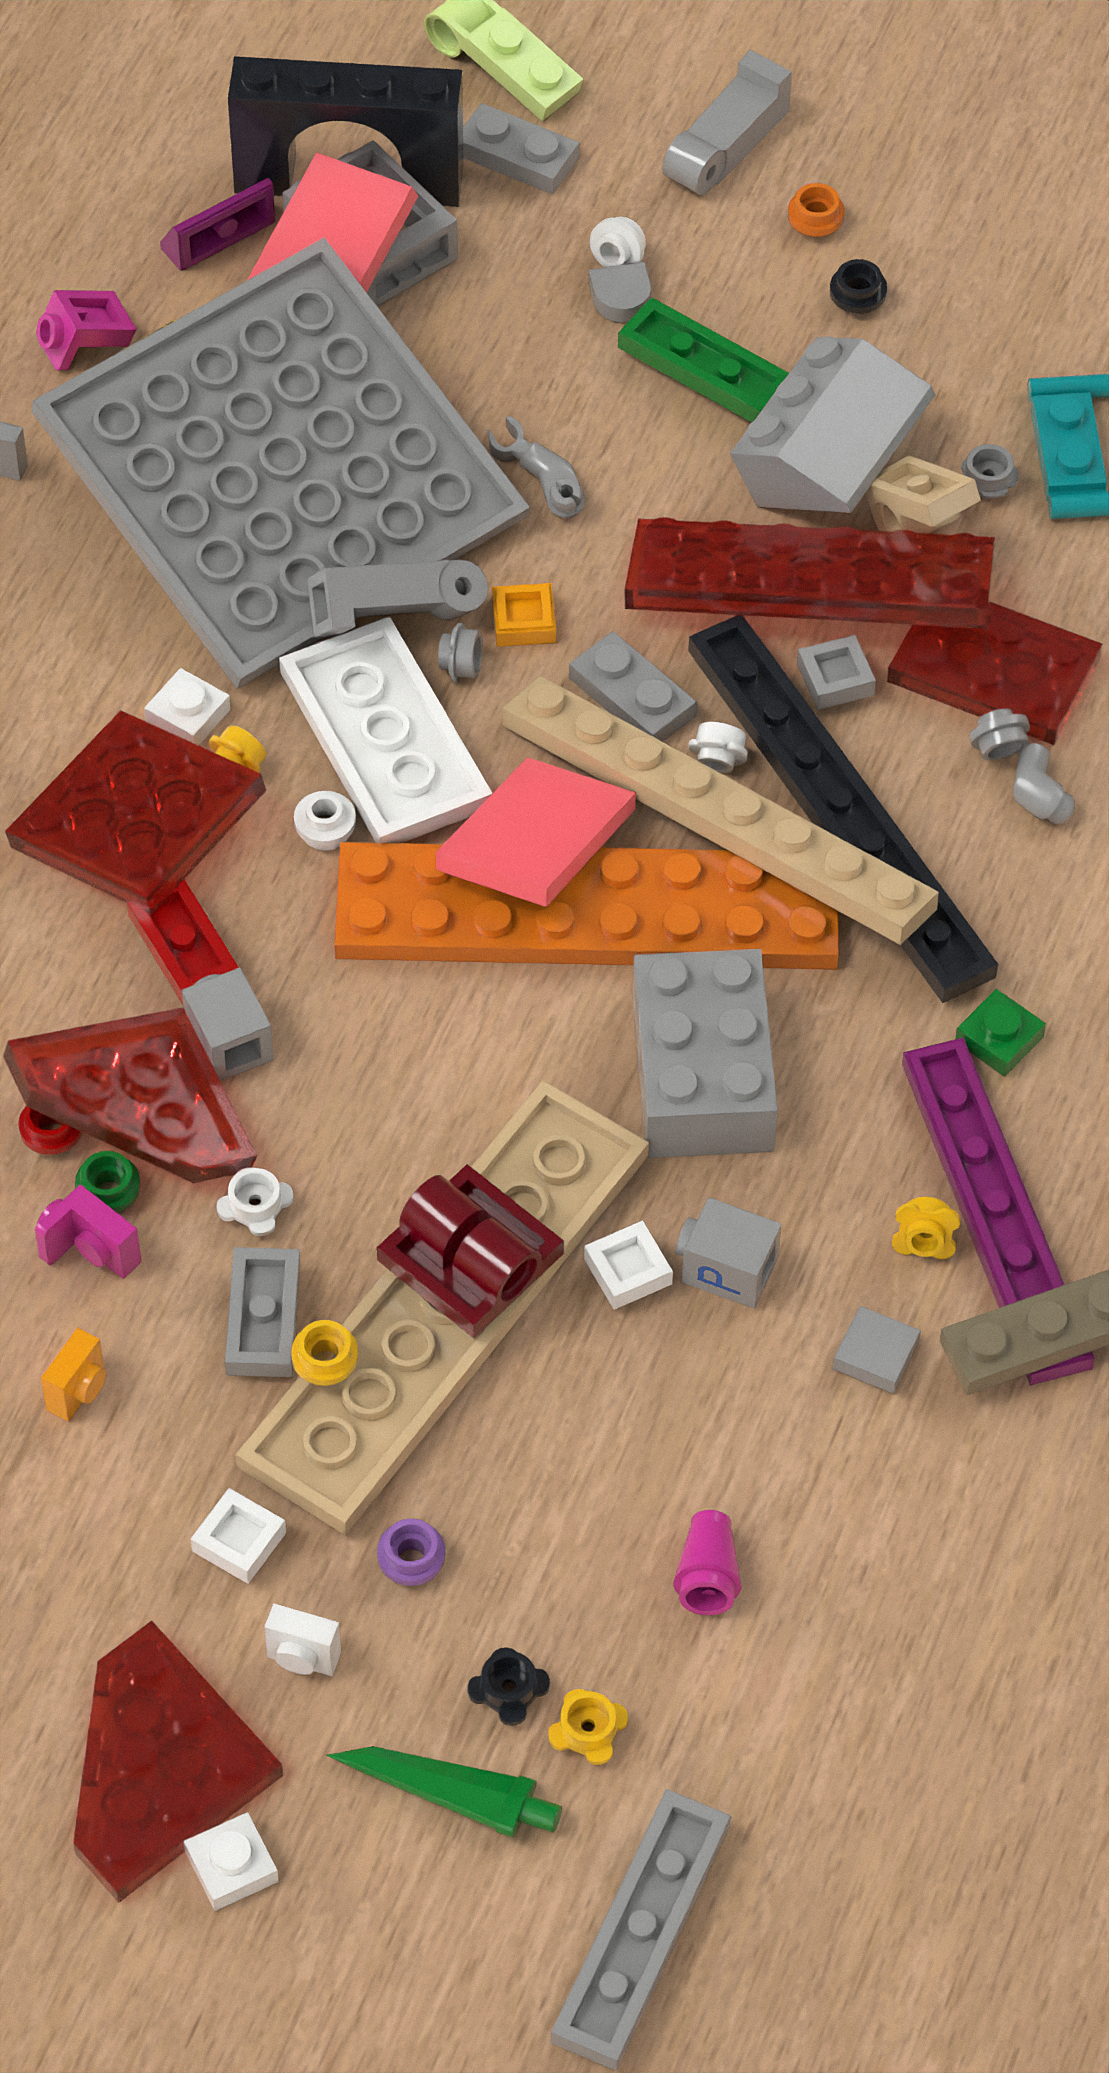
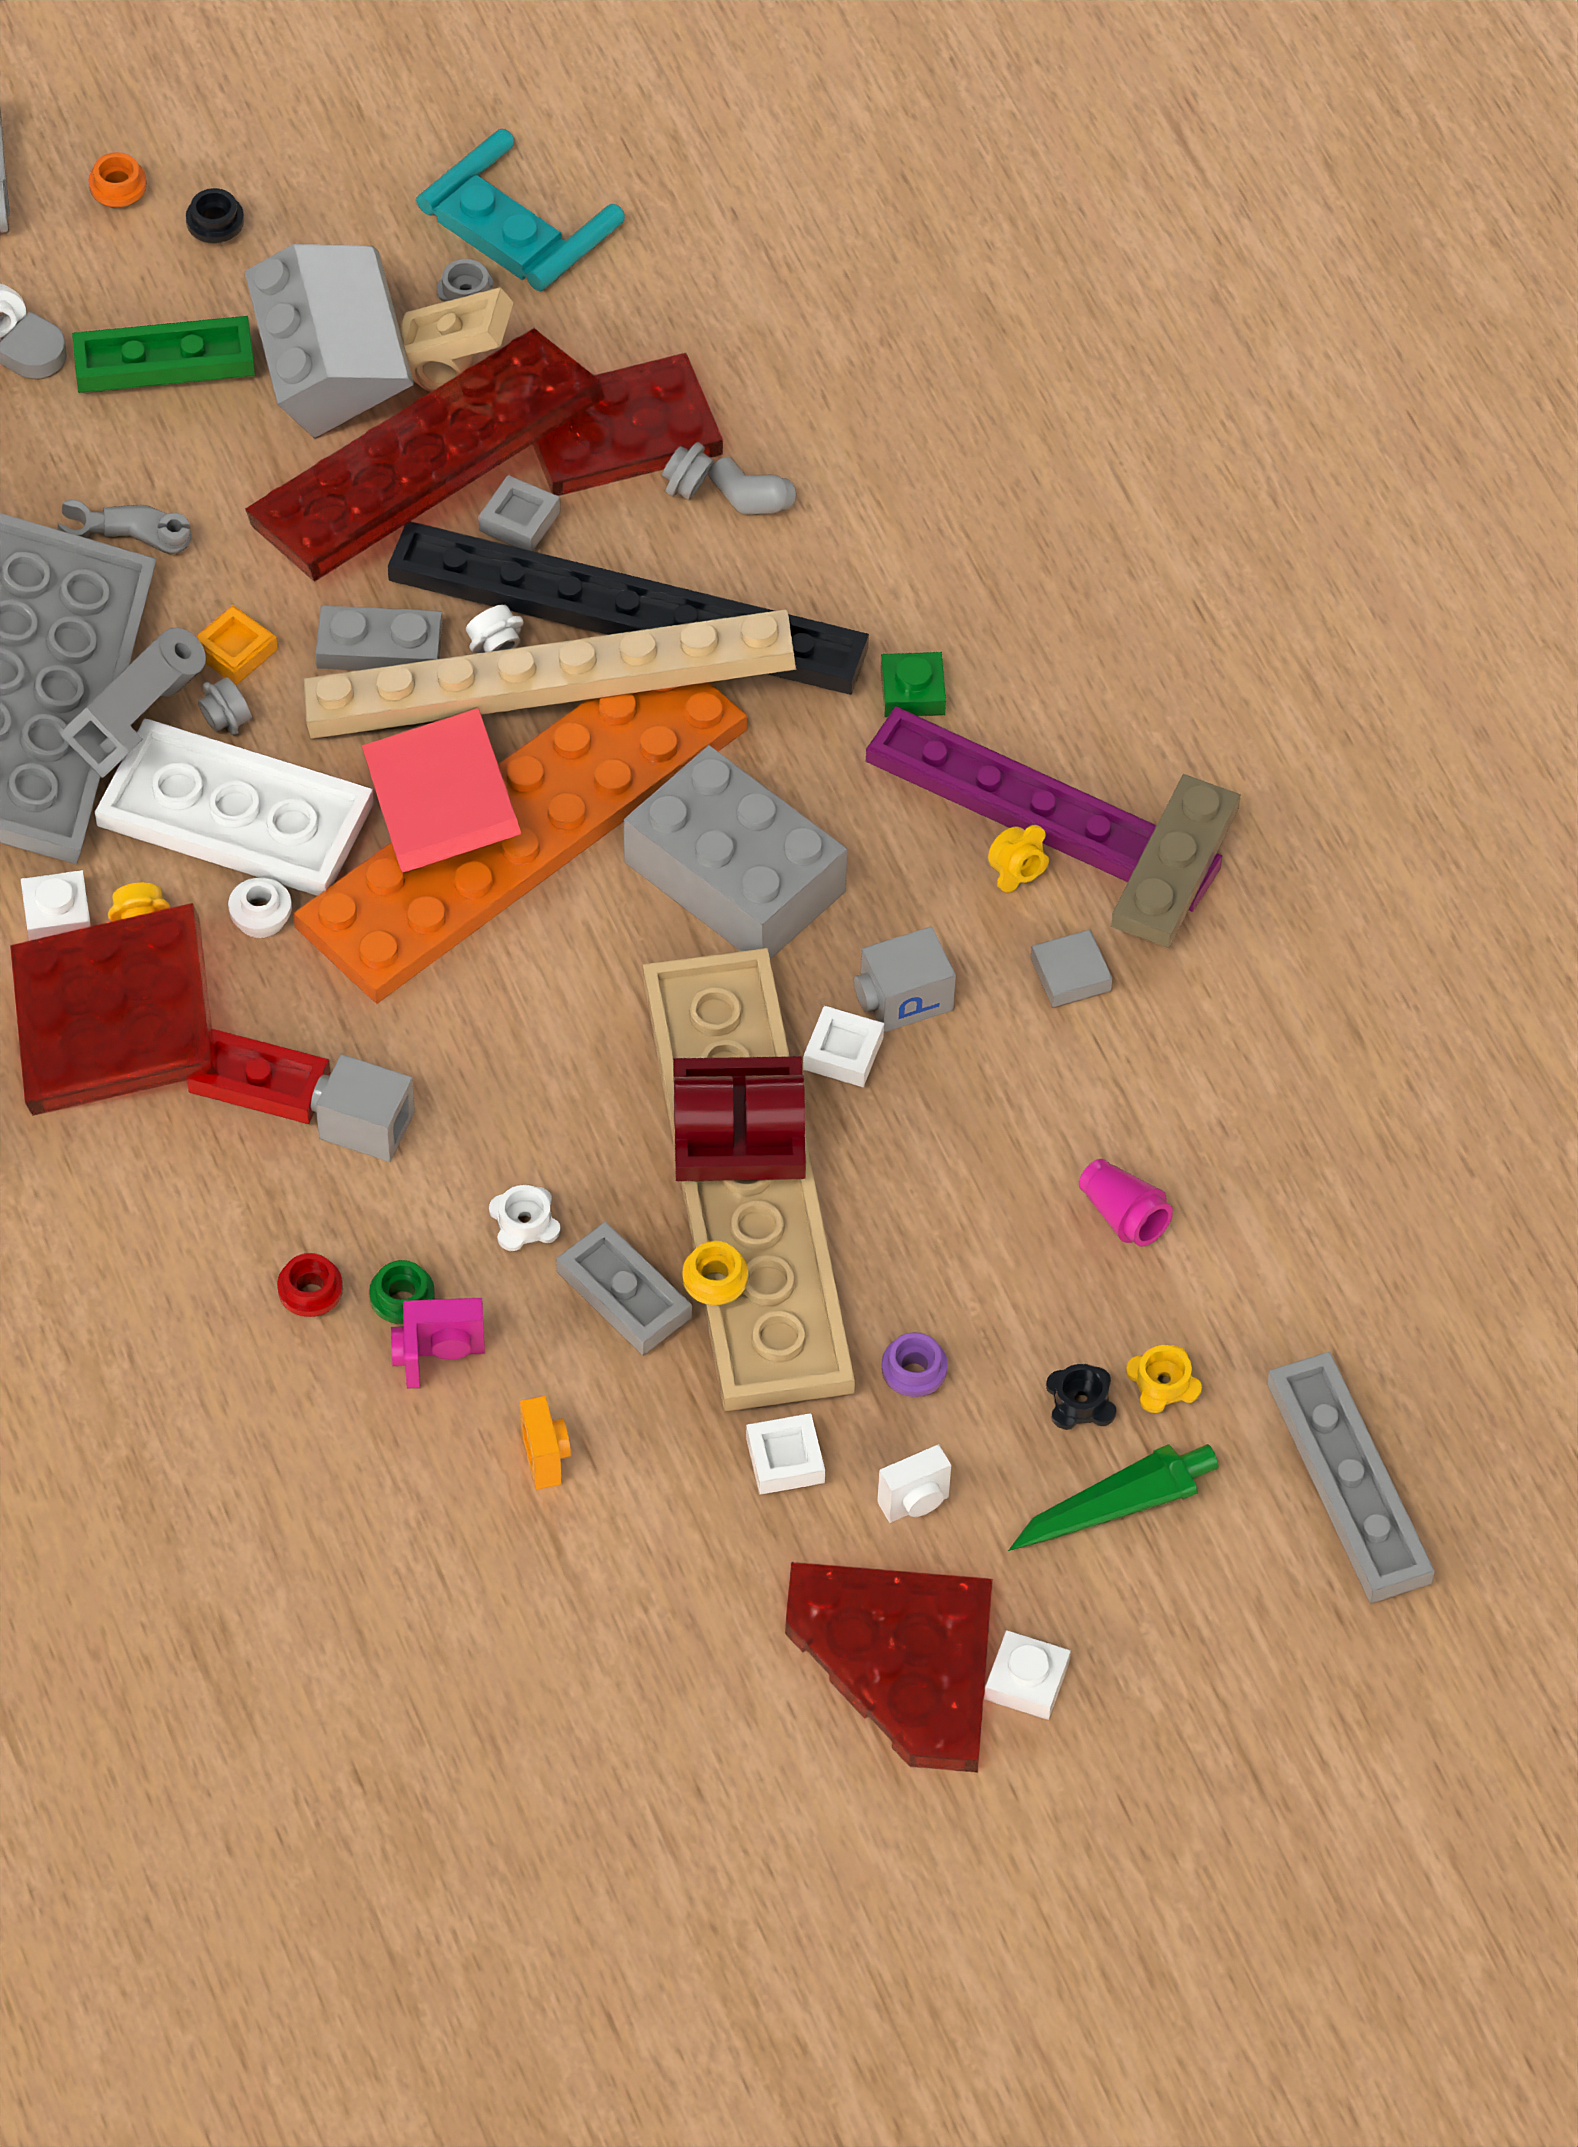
camera: 45 degrees left, 0 degrees up
clear red plate [3,1008,257,1183] -> none

